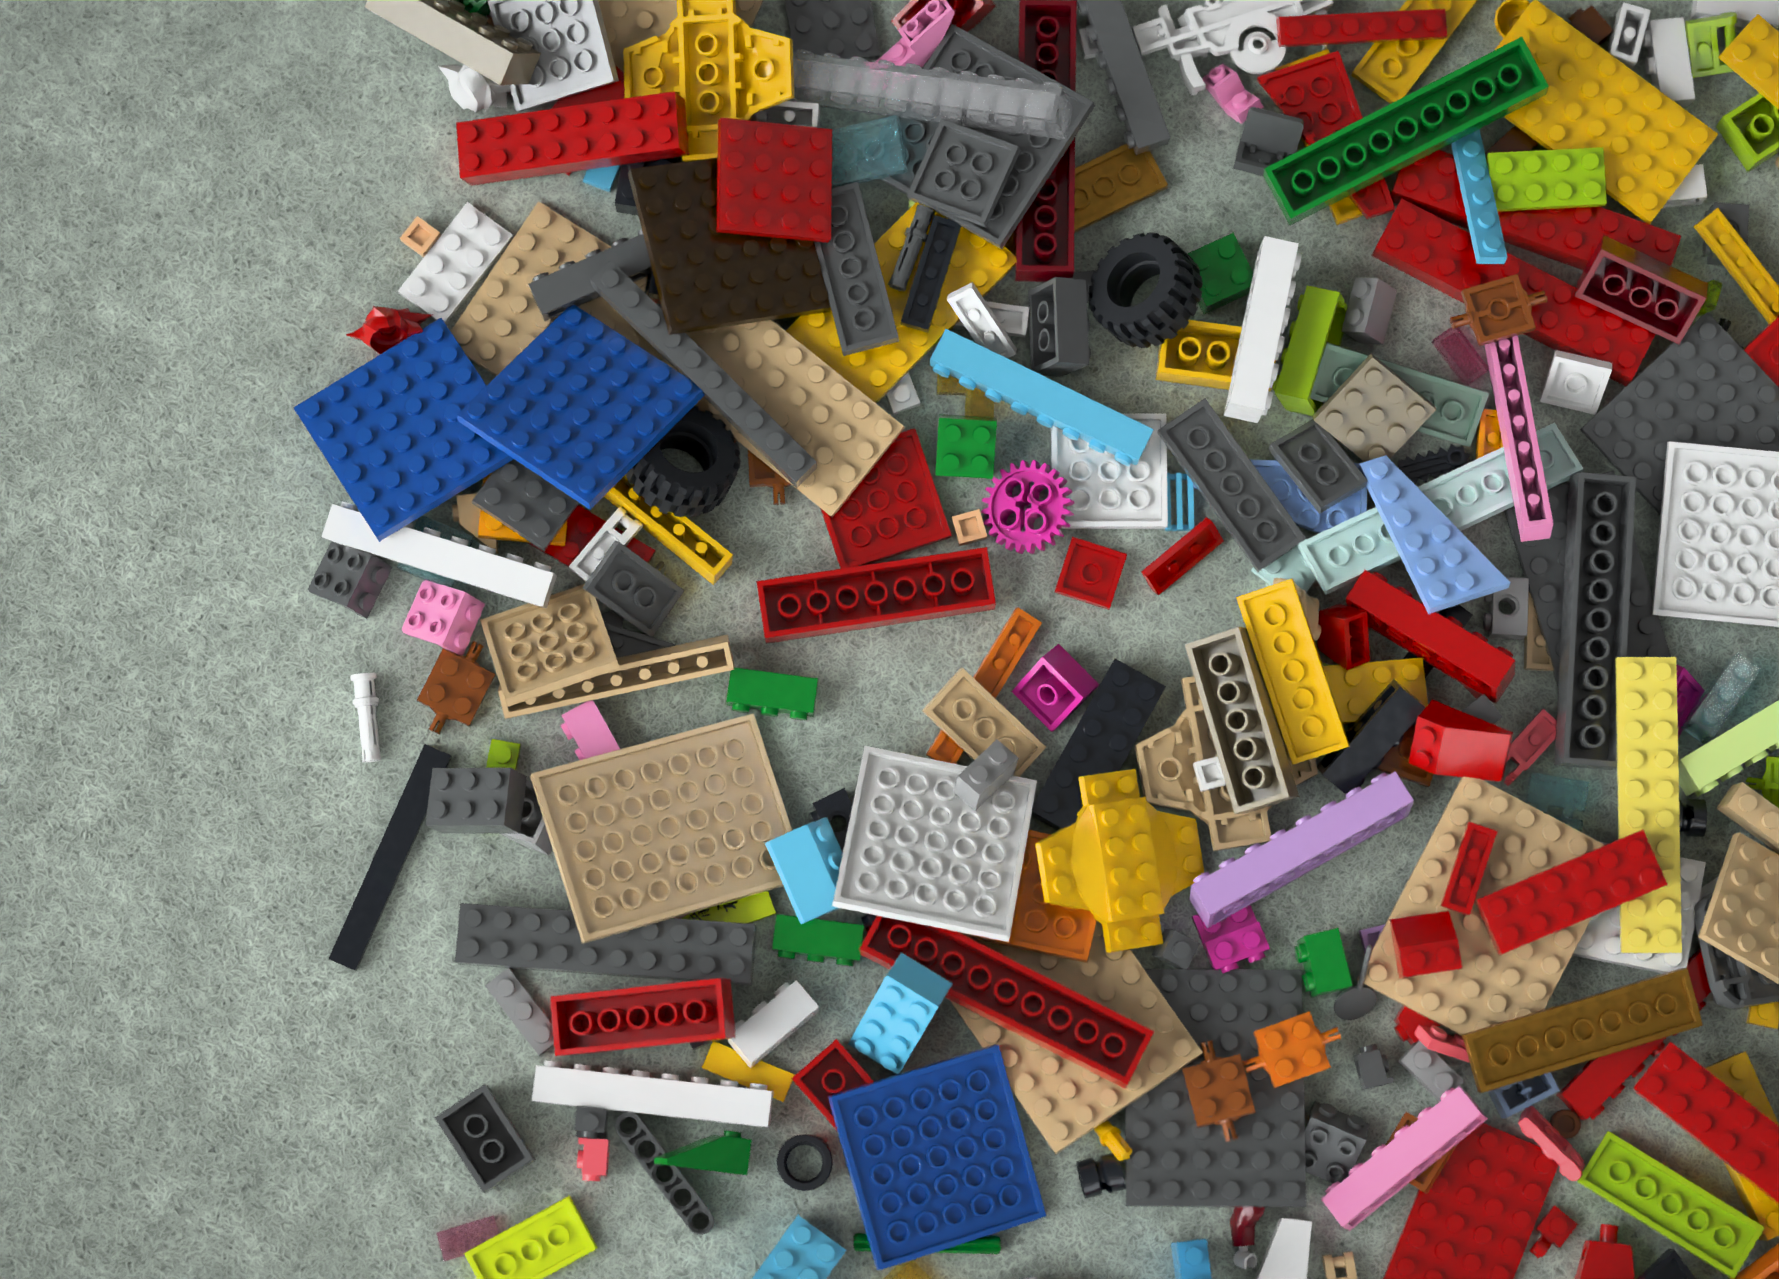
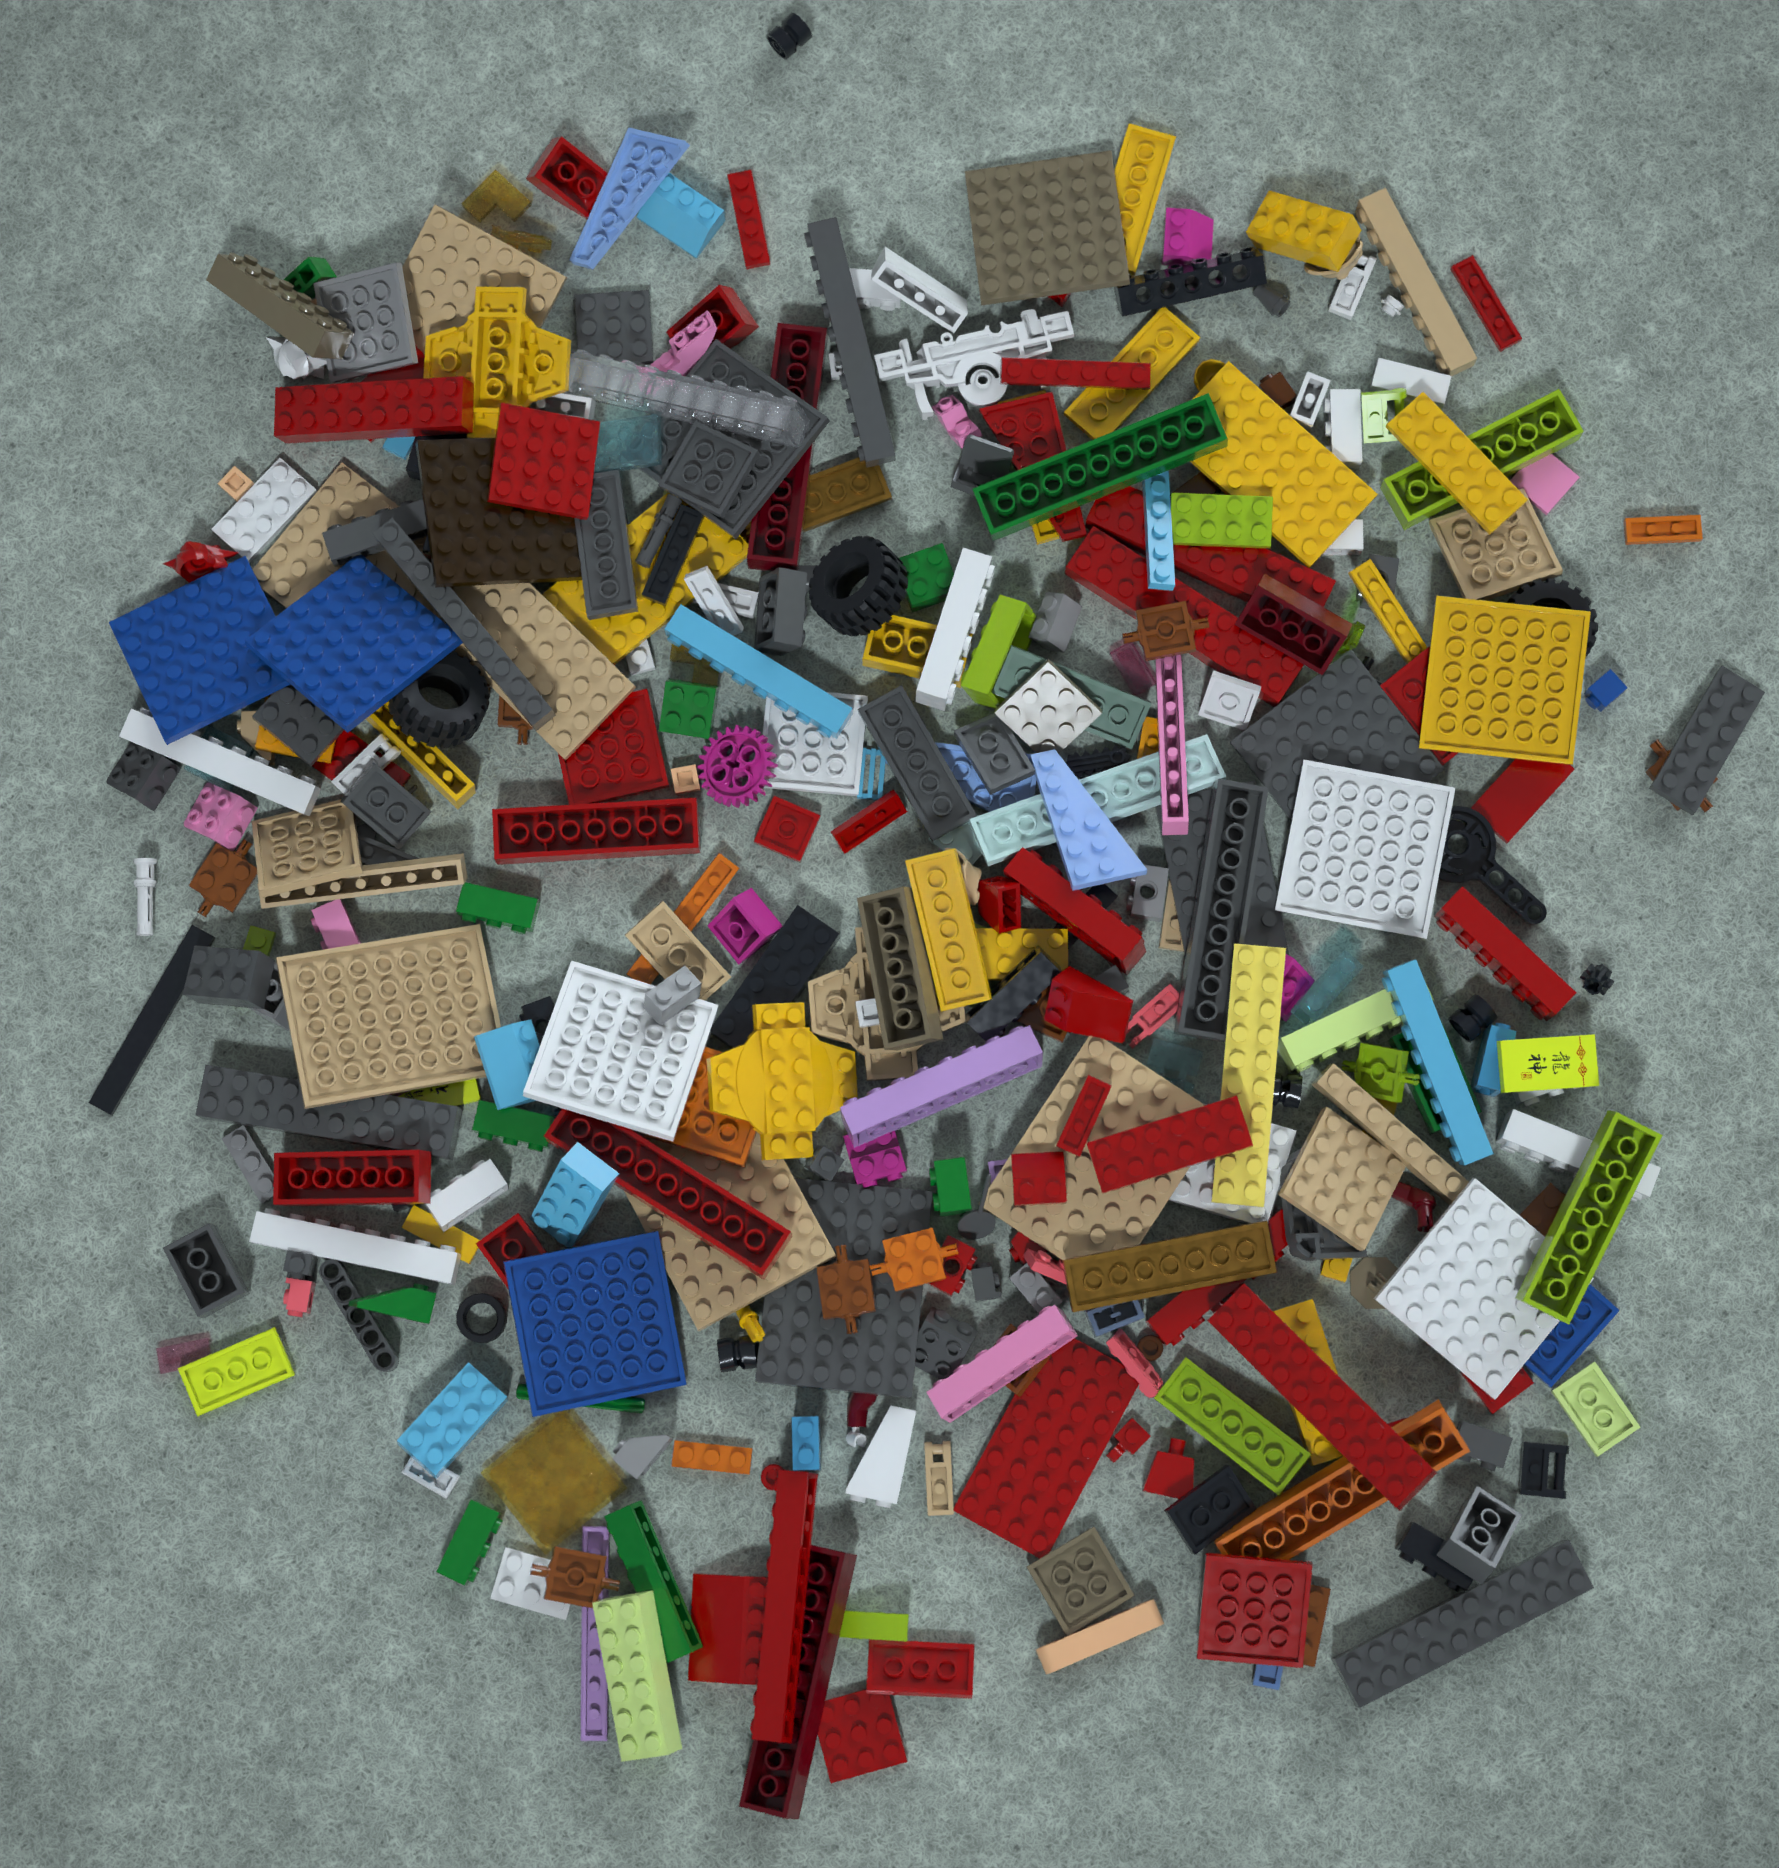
camera: 10 degrees right, 0 degrees up
none -> red brick [928,1235,978,1297]

